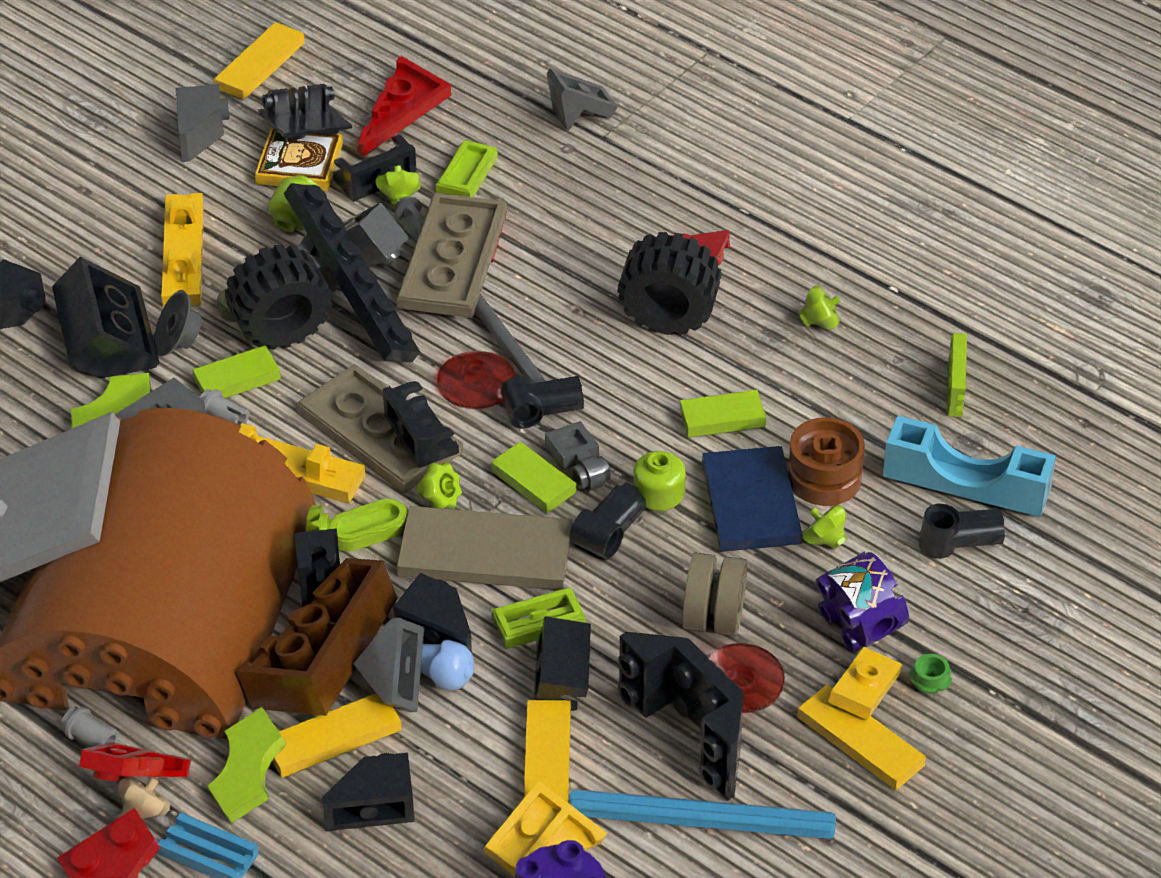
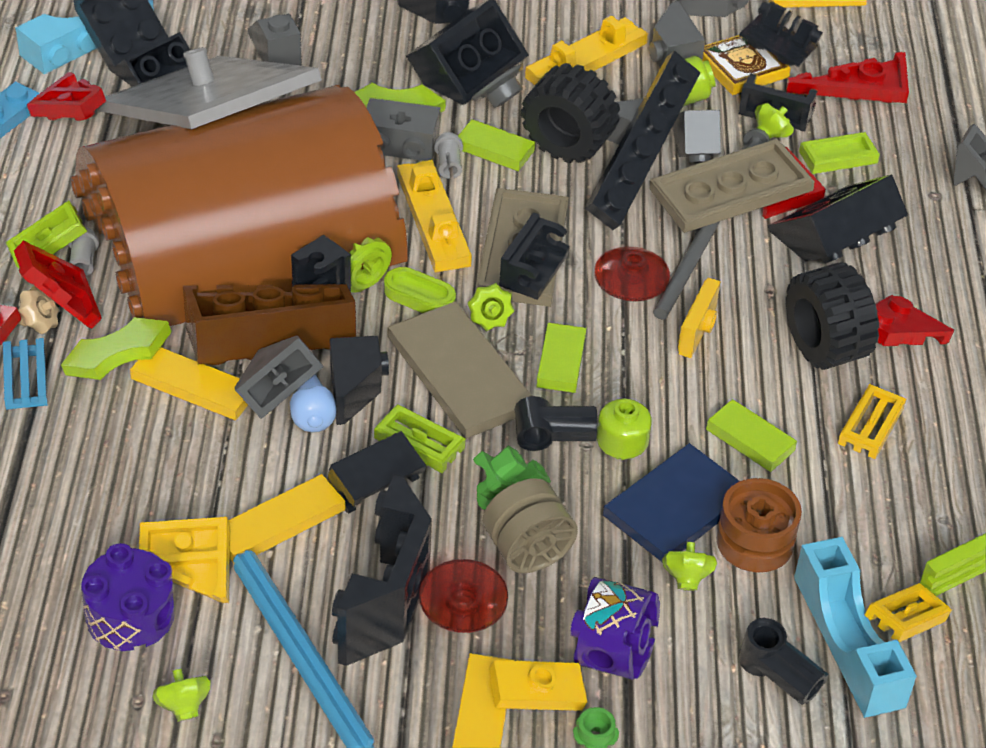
camera: 50 degrees right, 0 degrees up
black slope [322,752,415,832] -> none
black piece [500,376,584,429] -> none
dark grey plate [545,421,611,491] -> none
lime piece [799,285,841,330] -> none
none -> lime tile [6,200,87,269]
none -> bright green hips [473,445,551,510]
none -> dark grey slope [649,1,705,68]
none -> yellow plate [678,278,721,358]
none -> black slope [767,174,908,264]
none -> yellow tile [838,384,907,459]
none -> yellow tile [864,583,952,642]

